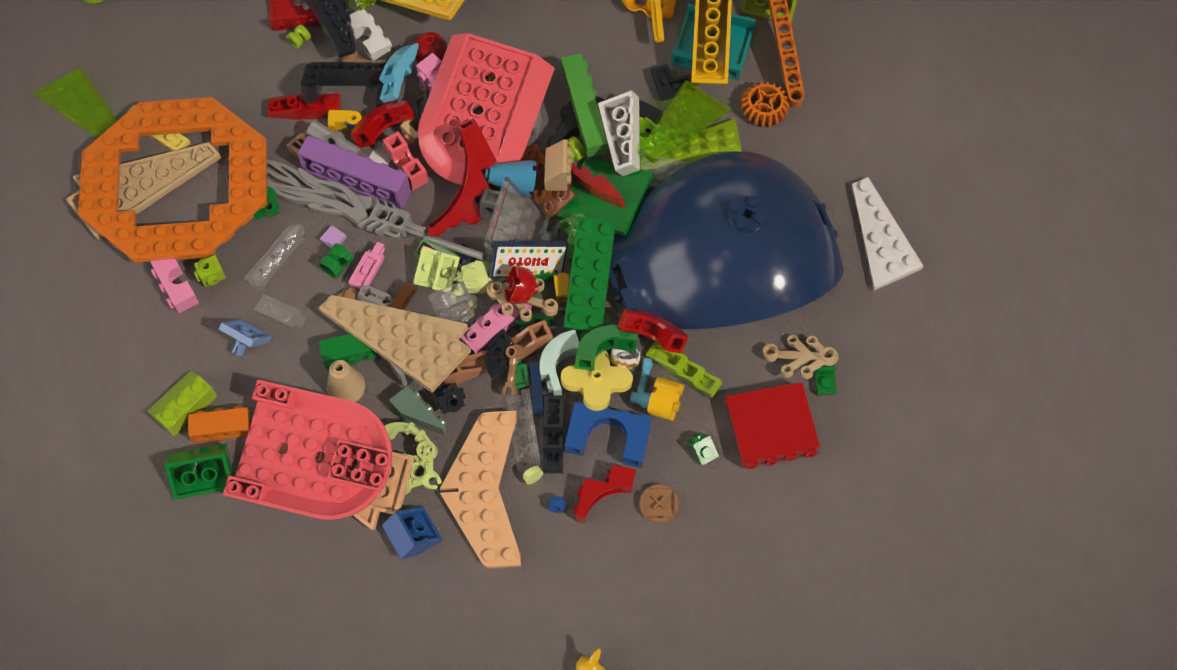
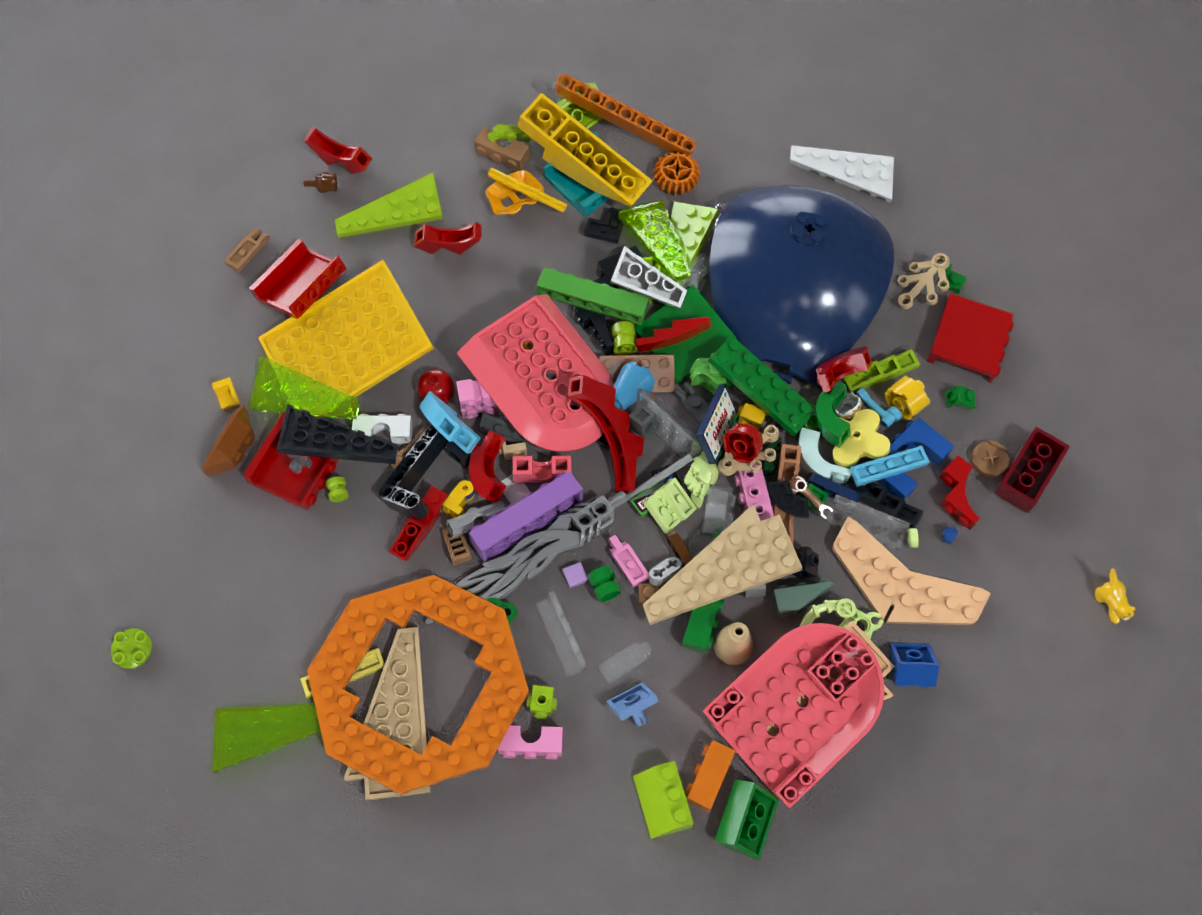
camera: 60 degrees left, 0 degrees up
tan slope [544,140,572,191] -> none
none -> medium azure tile [850,446,930,487]
none -> dark red brick [994,427,1070,513]

